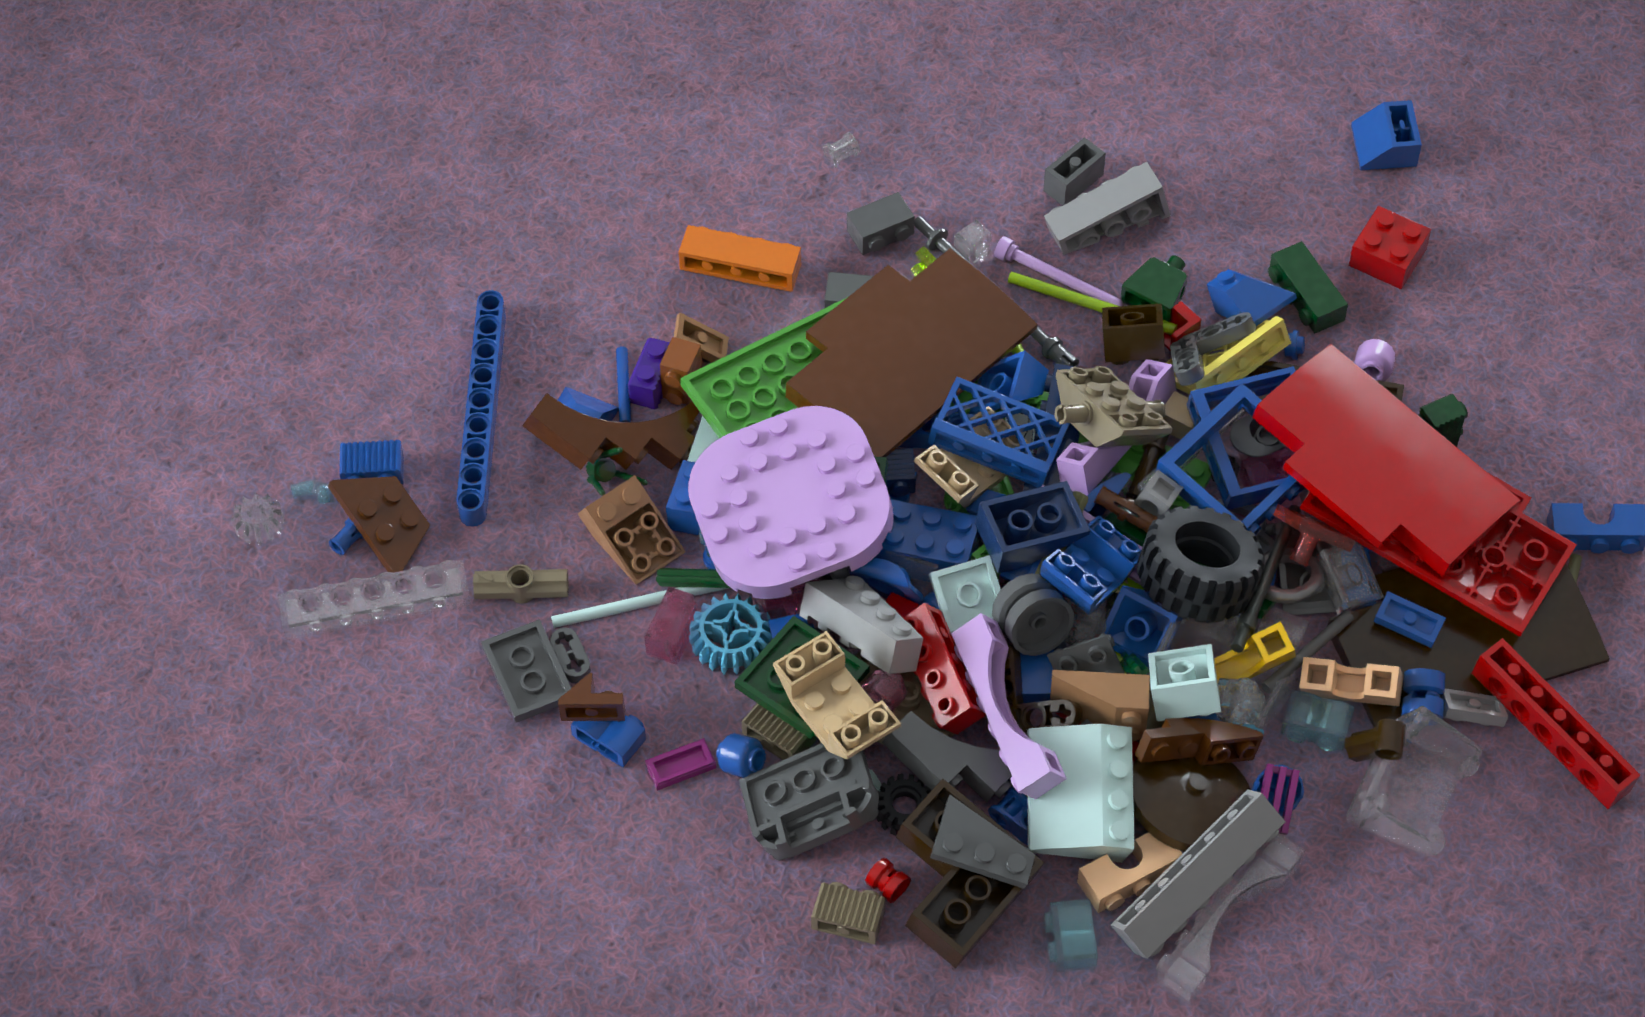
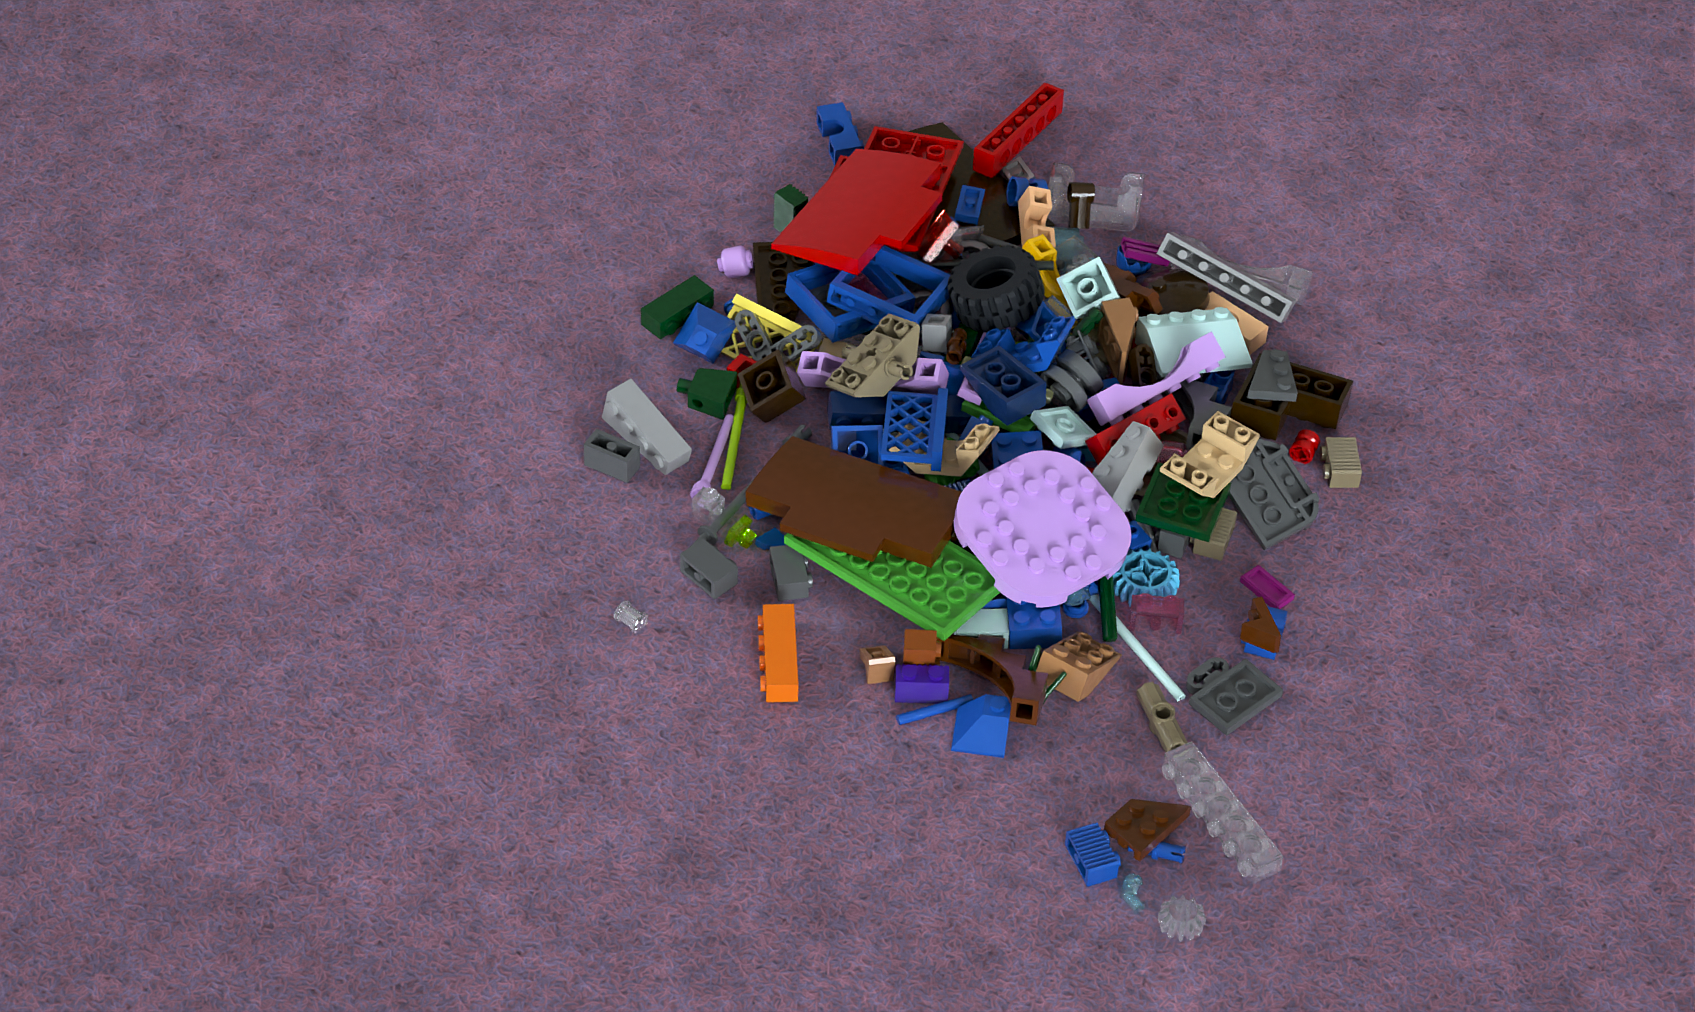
camera: 110 degrees left, 10 degrees down
blue beam [456,290,506,527] -> none
blue head [716,733,766,778] -> none
clear light blue brick [1044,899,1098,972] -> none
red brick [1349,205,1431,289] -> none
blue slope [1351,100,1422,170] -> none

